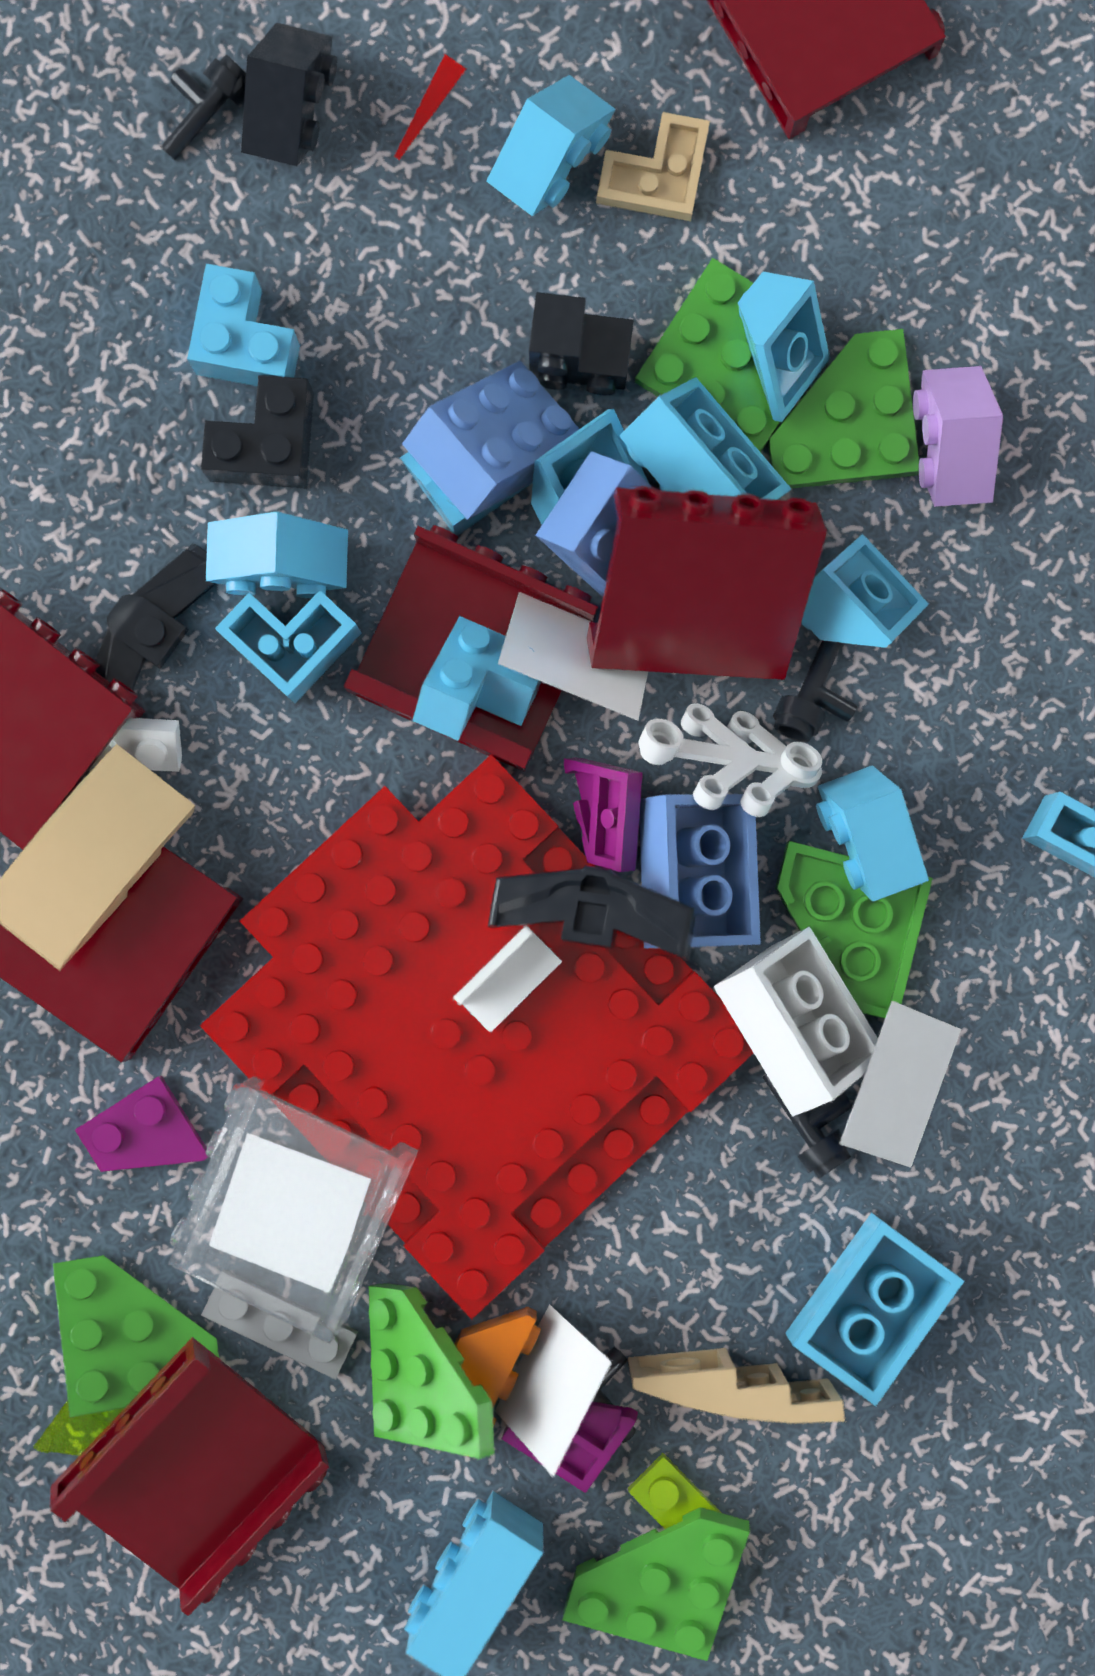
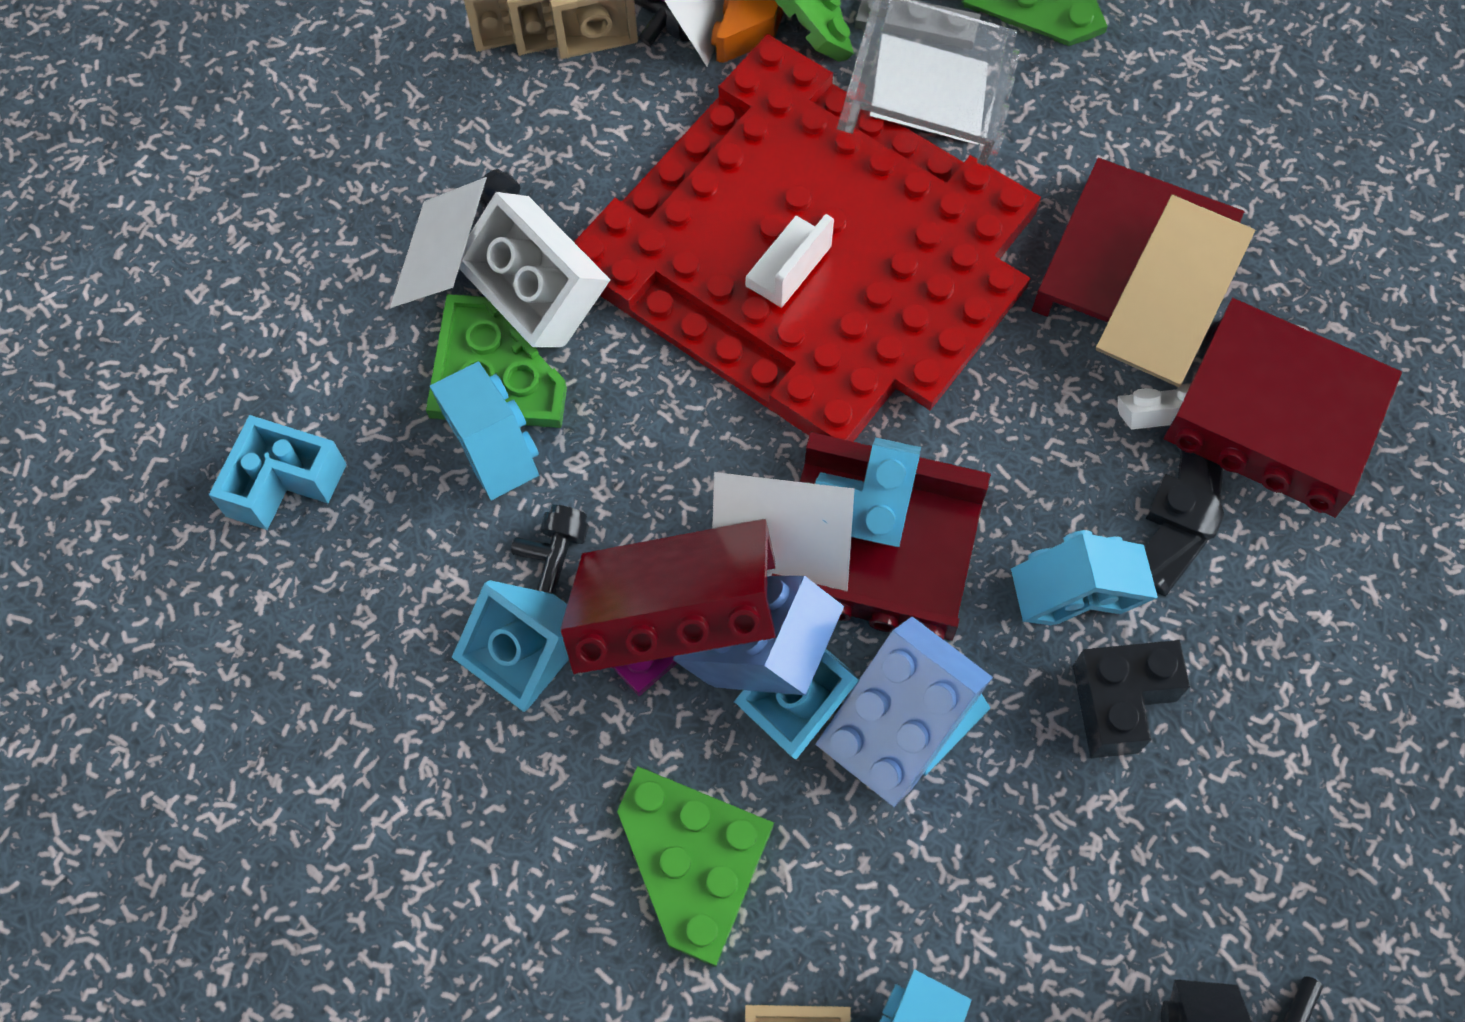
camera: 175 degrees right, 20 degrees down
magenta wing [75,1075,211,1172] -> none
medium azure brick [187,264,300,386] -> none
medium azure brick [215,590,361,703] -> none
black plate [487,866,695,960] -> none
black brick [529,292,634,395] -> none
magenta wing [564,757,643,872] -> none
medium azure brick [619,377,791,500] -> none
white plant [639,703,822,817] -> none
medium blue brick [639,794,761,948] -> none
medium azure slope [738,272,830,422] -> none
bright green plate [768,329,919,489] -> none
medium azure brick [785,1212,964,1406] -> none
lavender brick [913,366,1003,507] -> none

